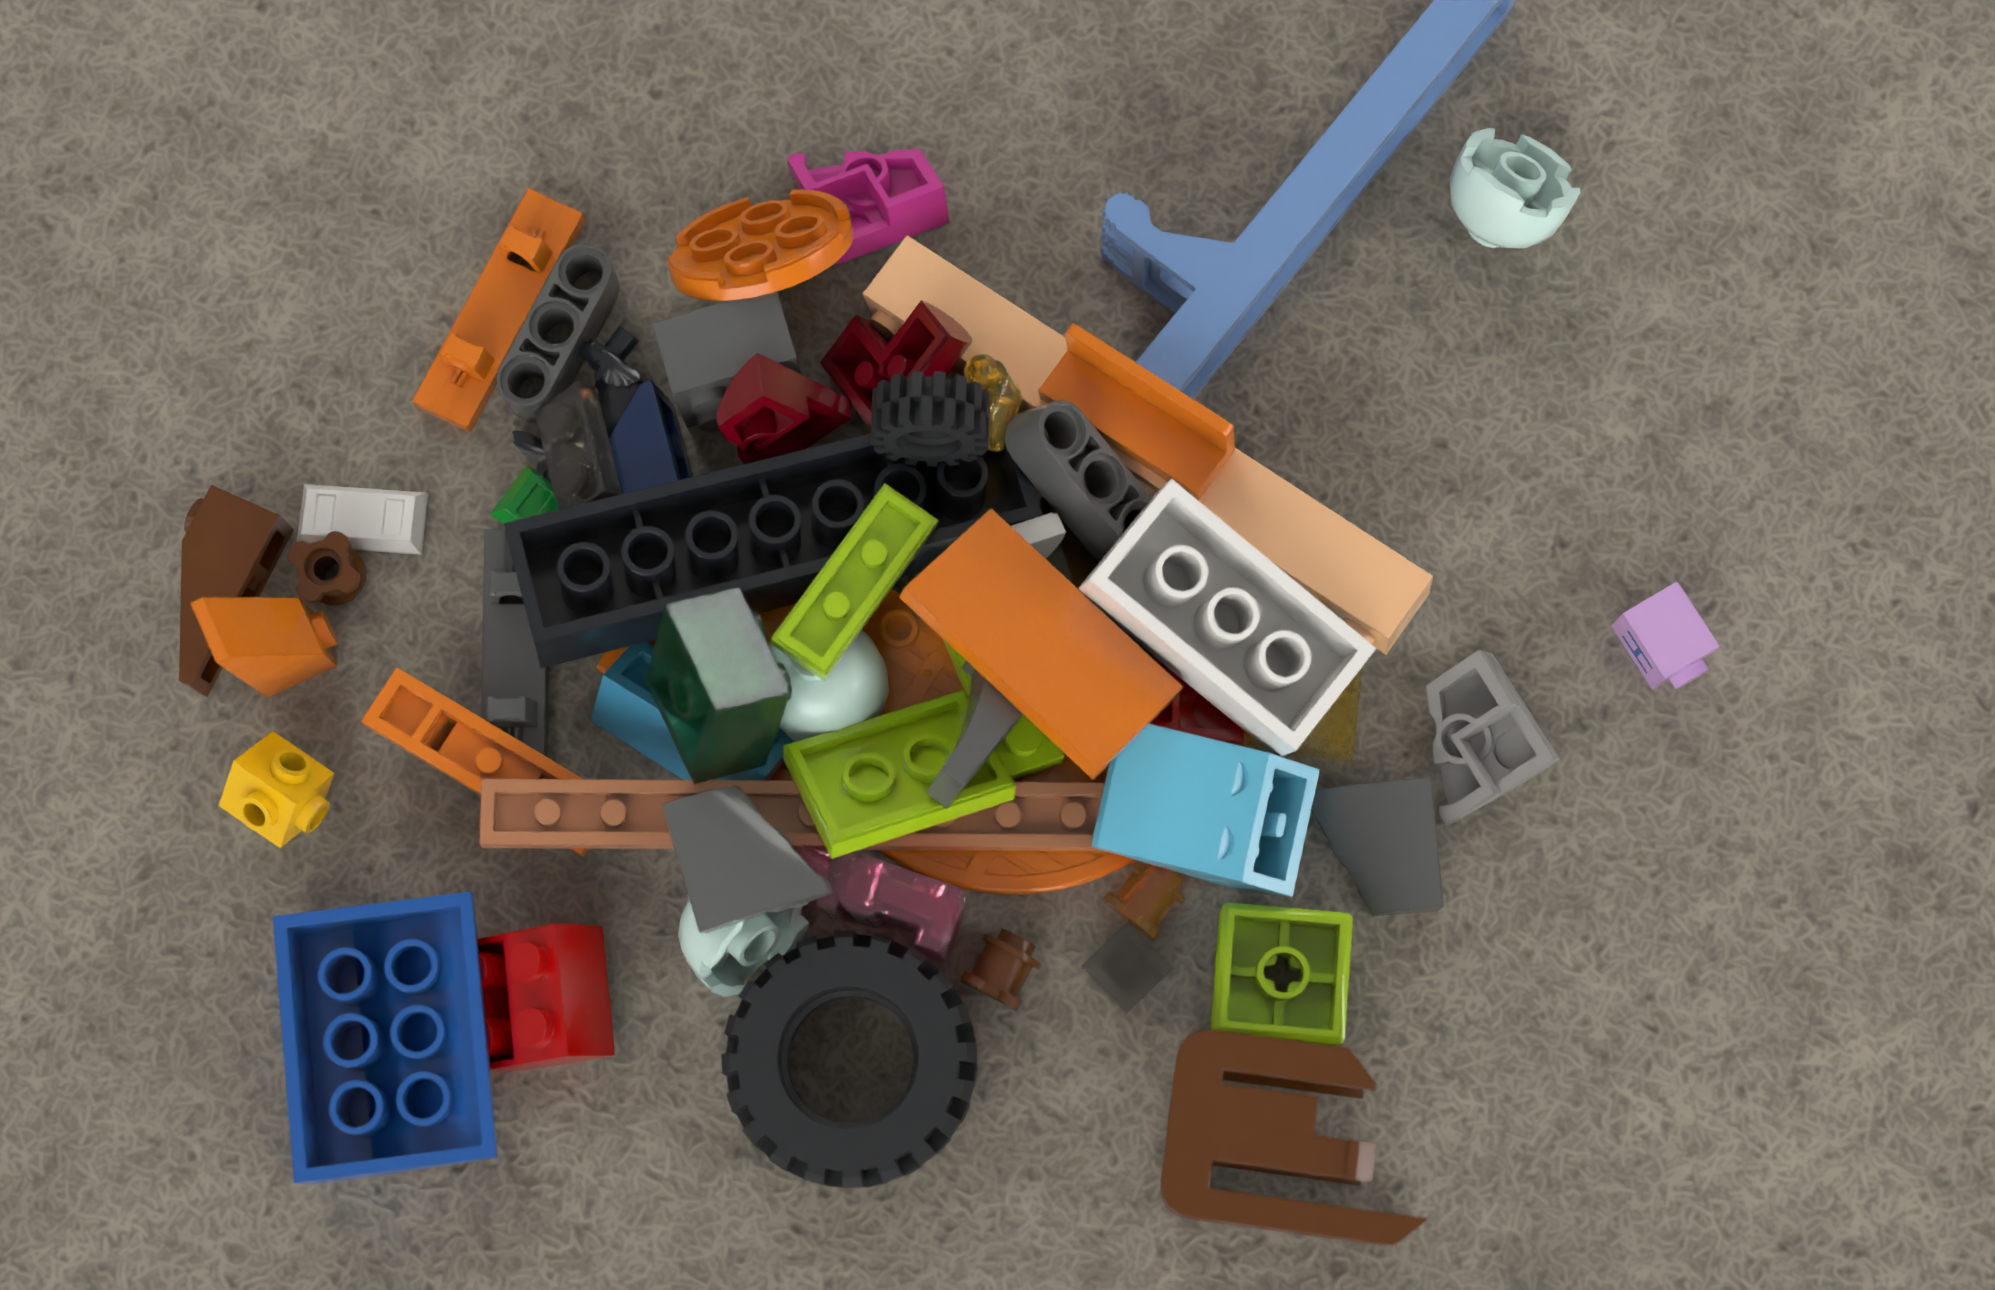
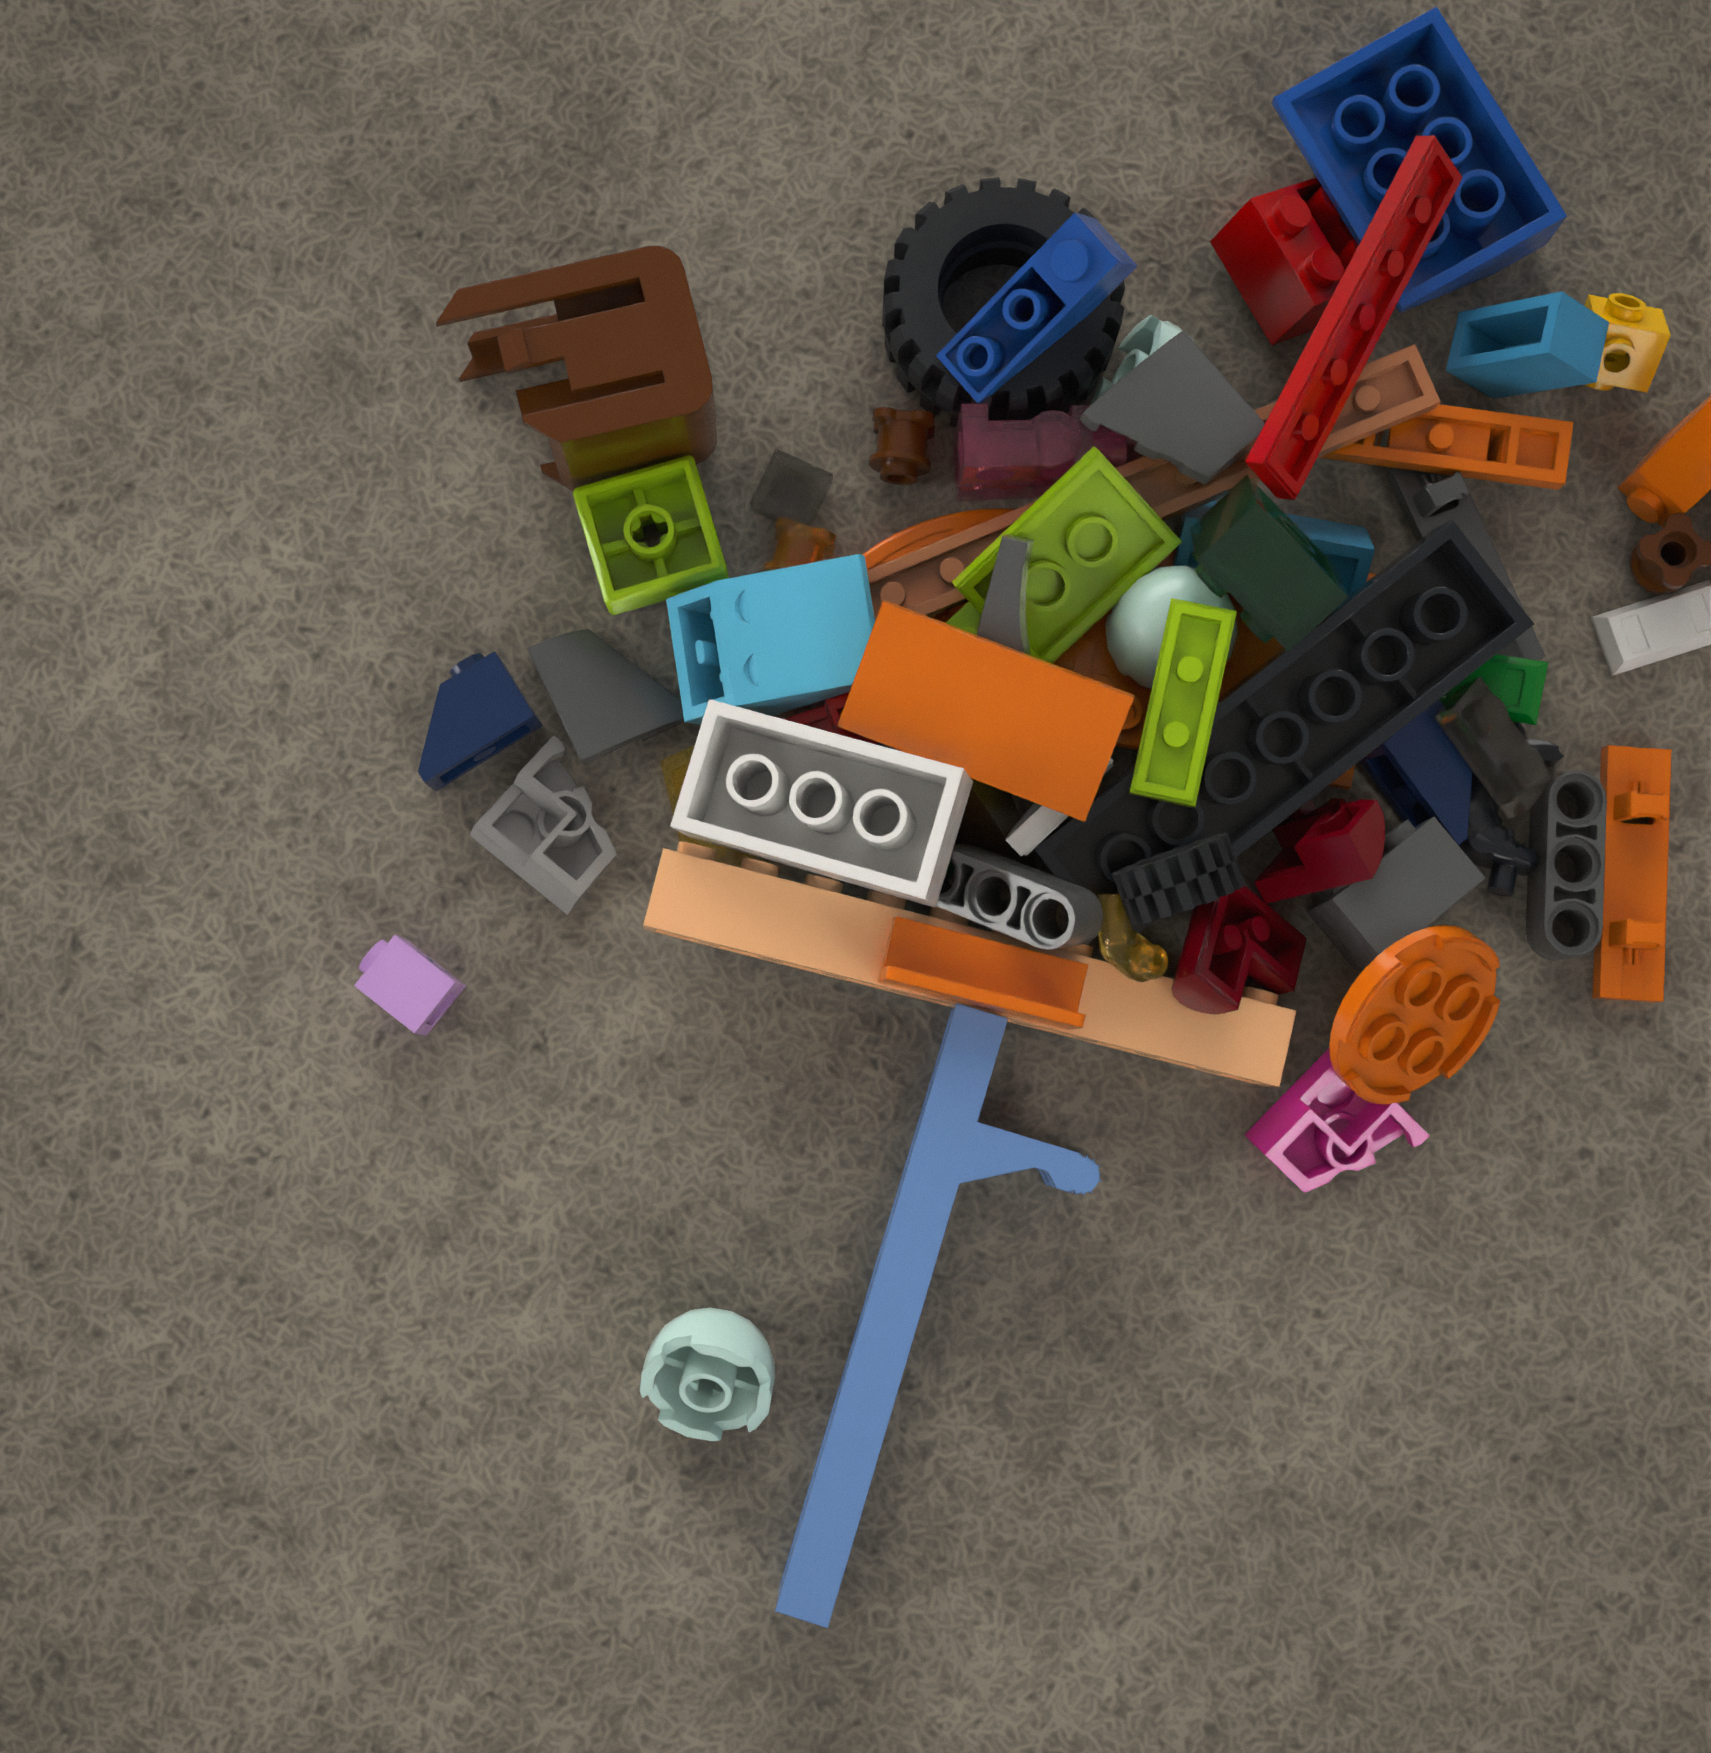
camera: 155 degrees right, 5 degrees up
none -> dark blue slope [418,651,543,791]
none -> blue slope [936,213,1137,404]
none -> red tile [1245,135,1463,500]
none -> dark azure brick [1446,291,1609,399]

